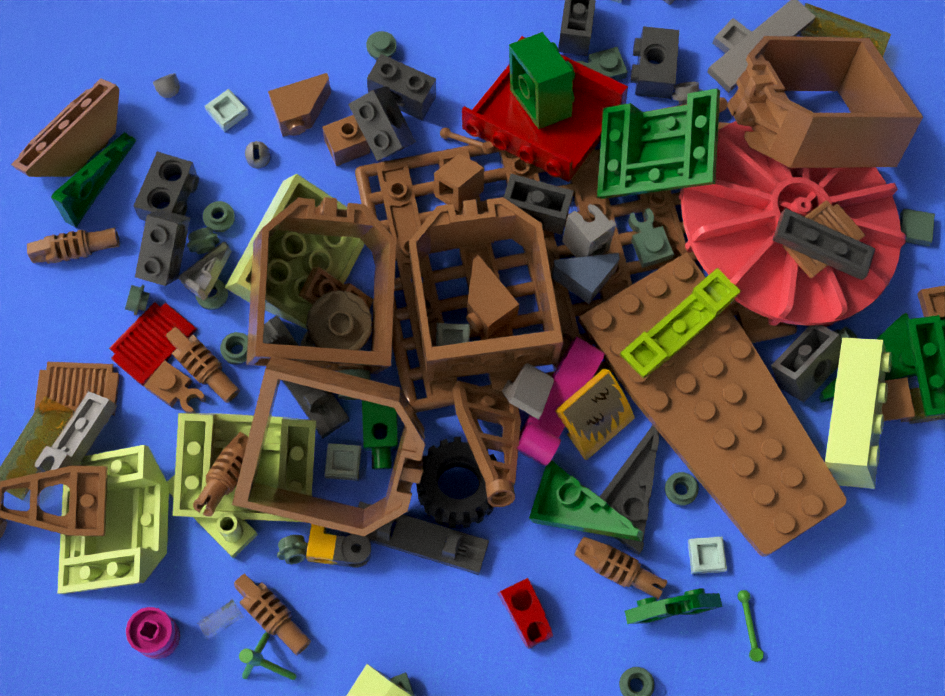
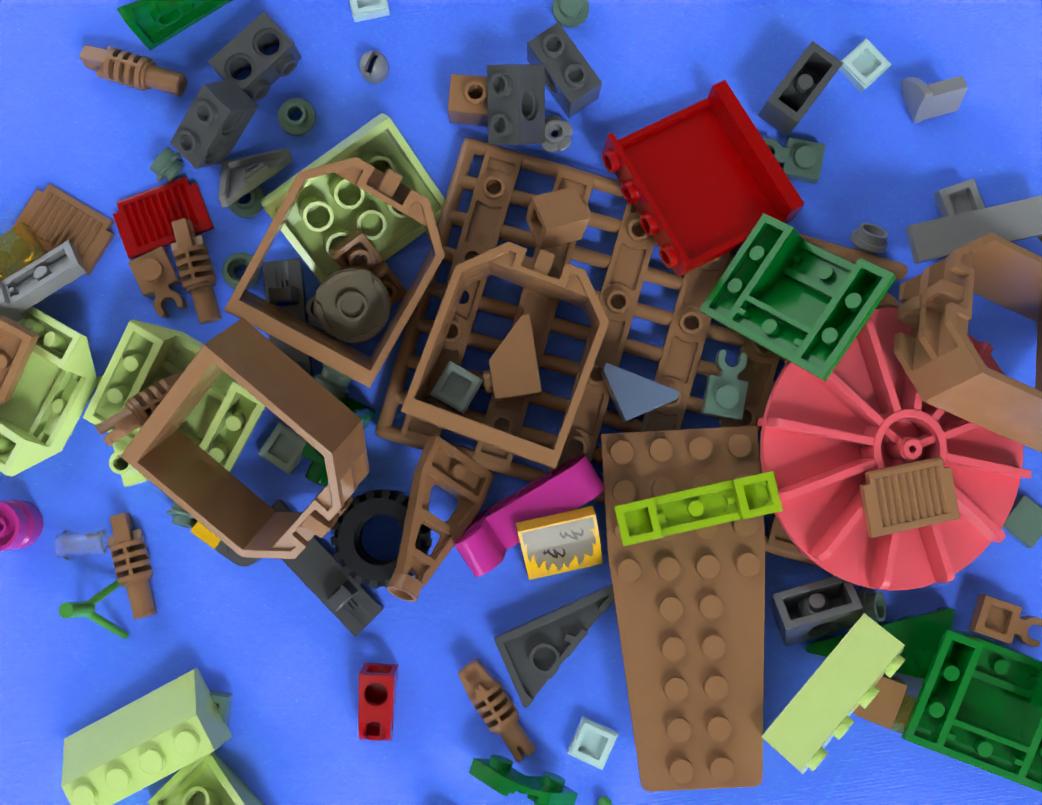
camera: 30 degrees right, 15 degrees up
sand green plate [187,227,220,254] -> none
medium nougat slope [268,73,331,137] -> none
medium nougat hinge [440,127,495,154] -> none
light grey slope [502,363,554,420] -> none
dark grey brick [504,174,574,235] -> none
green brick [509,32,575,129] -> none
green wing [529,460,644,542] -> none
light grey hinge [562,204,616,258] -> none
dark grey brick [630,26,679,99] -> none
sand green plate [665,472,699,506] -> none
dark grey tile [772,208,875,280] -> none
none -> light grey plate [541,116,573,152]

